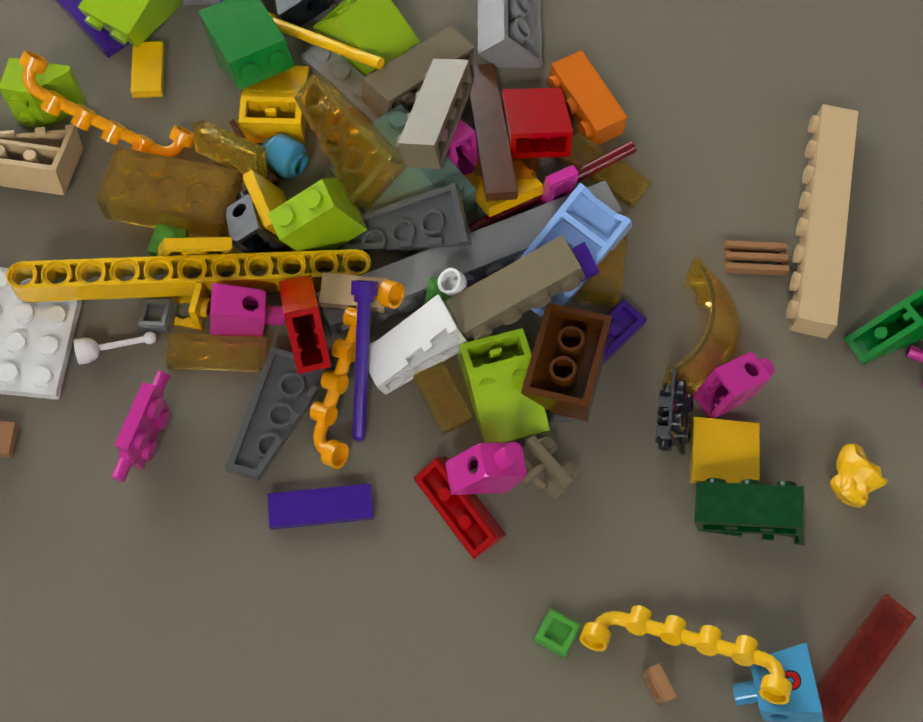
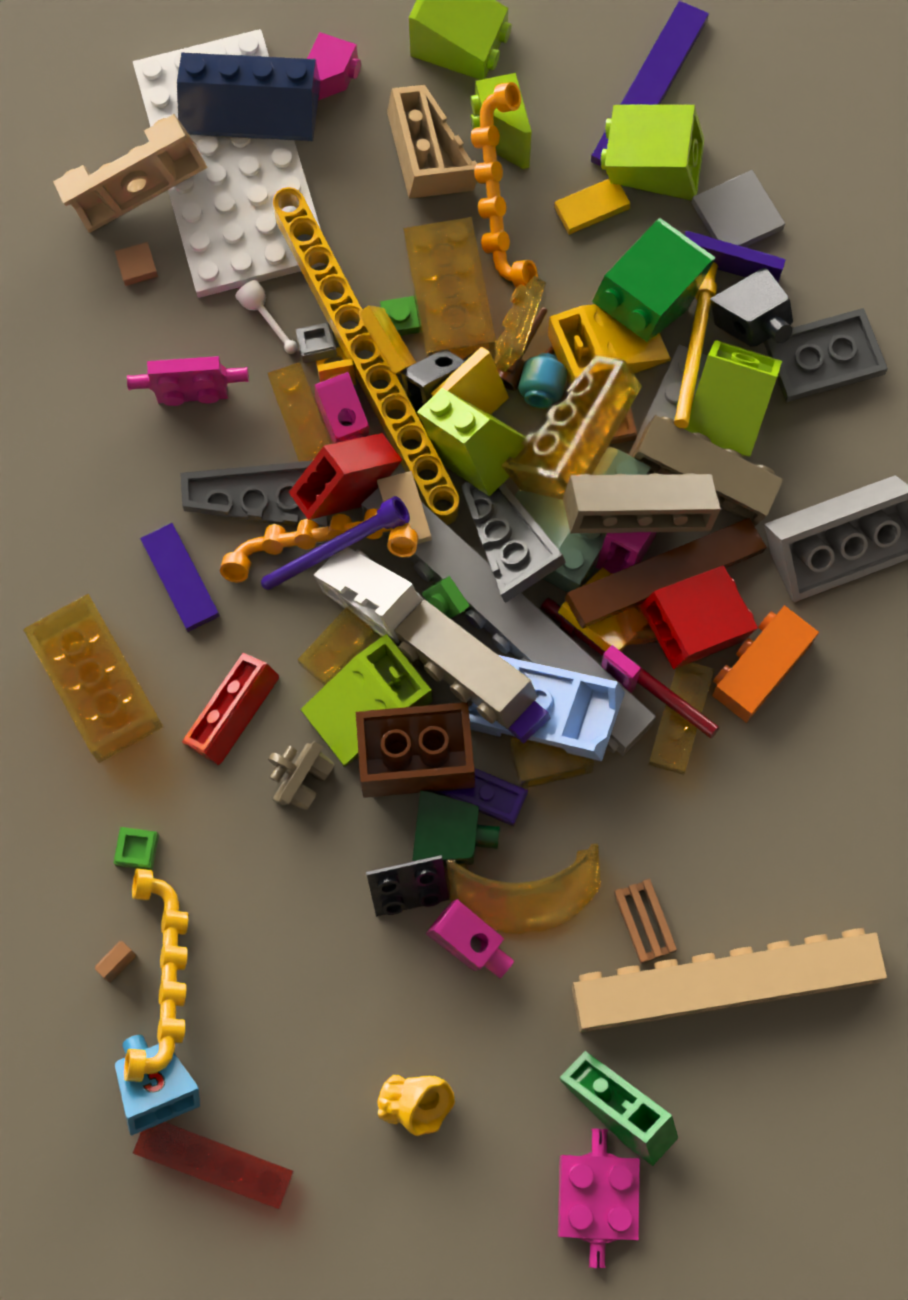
camera: 75 degrees right, 5 degrees up
white hinge [438,268,468,296] -> none
dark pink torso [445,442,527,495] -> none
yellow tile [690,417,760,484] -> none
dark green wedge [694,478,806,546] -> none
none -> clear yellow brick [23,594,164,763]
none -> dark green torso [412,790,500,867]

